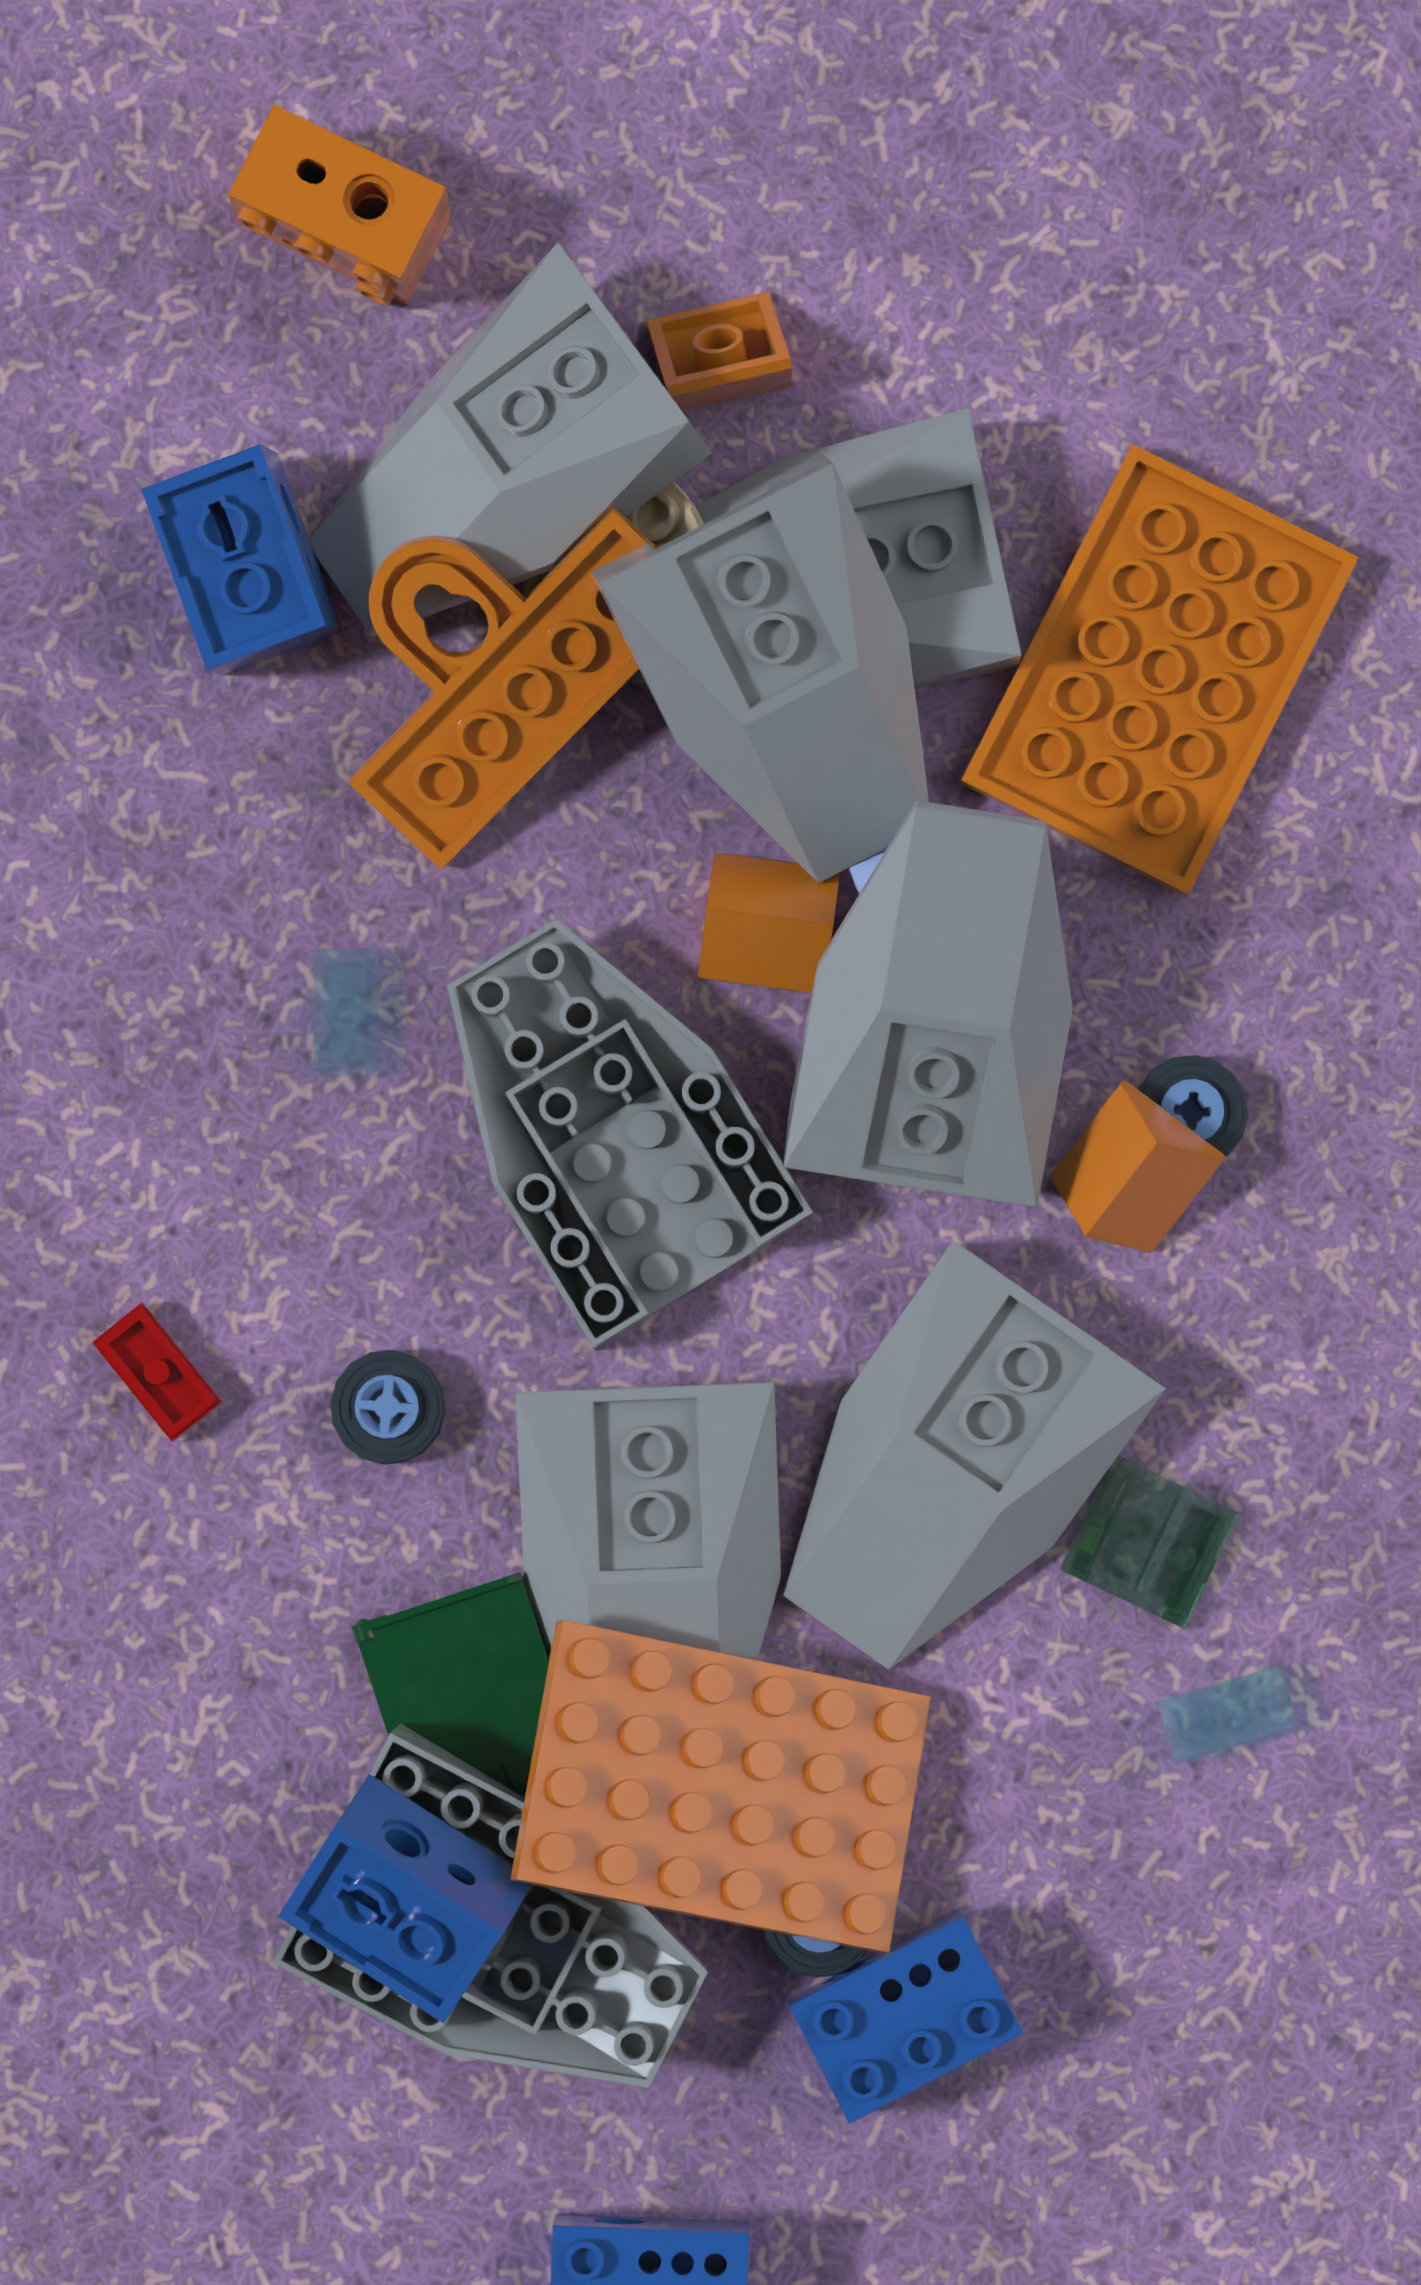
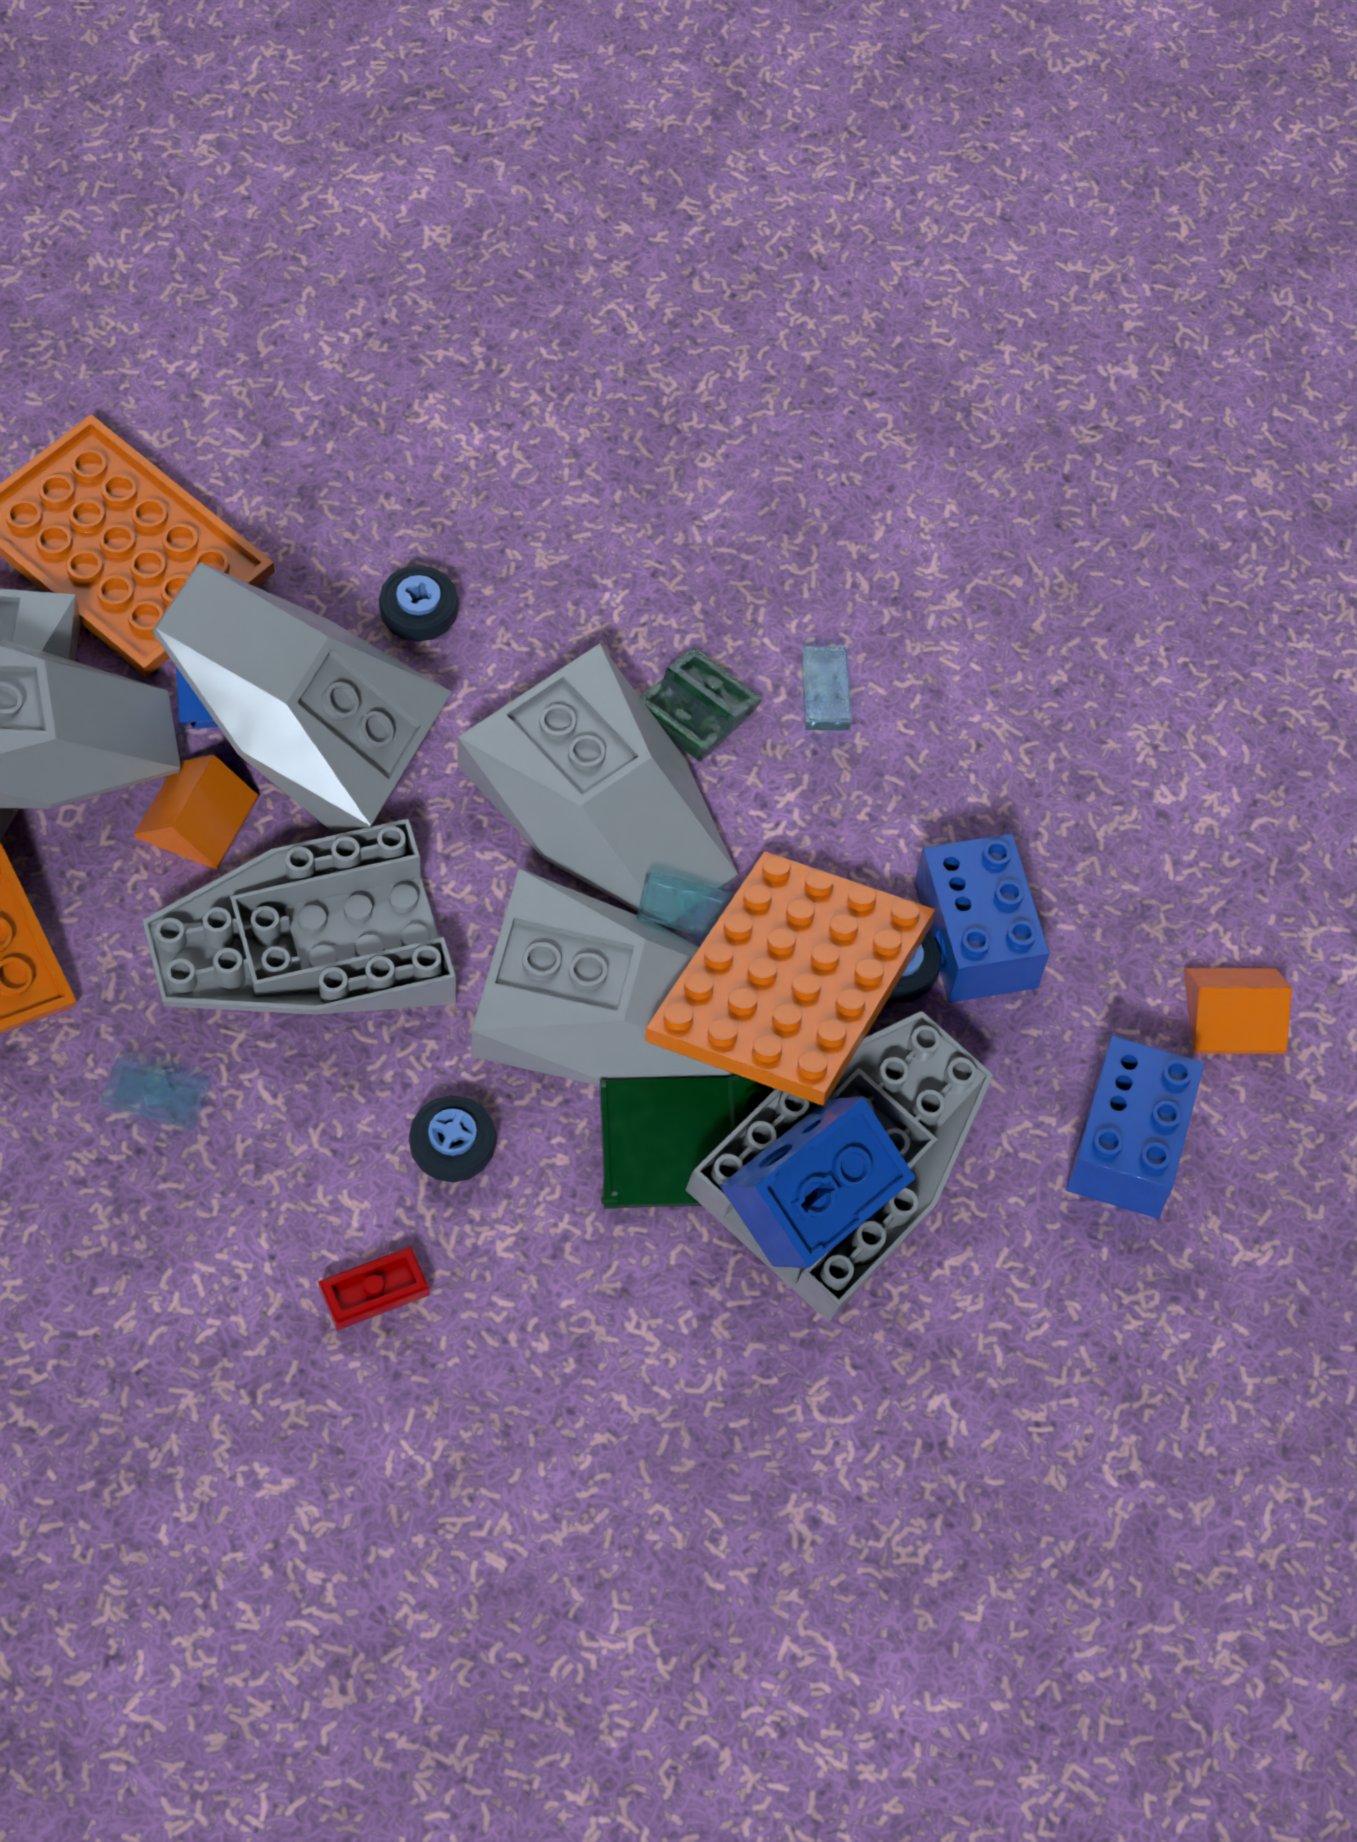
camera: 80 degrees left, 25 degrees down
orange slope [1050,1079,1226,1253] -> none
none -> clear light blue plate [637,871,735,937]

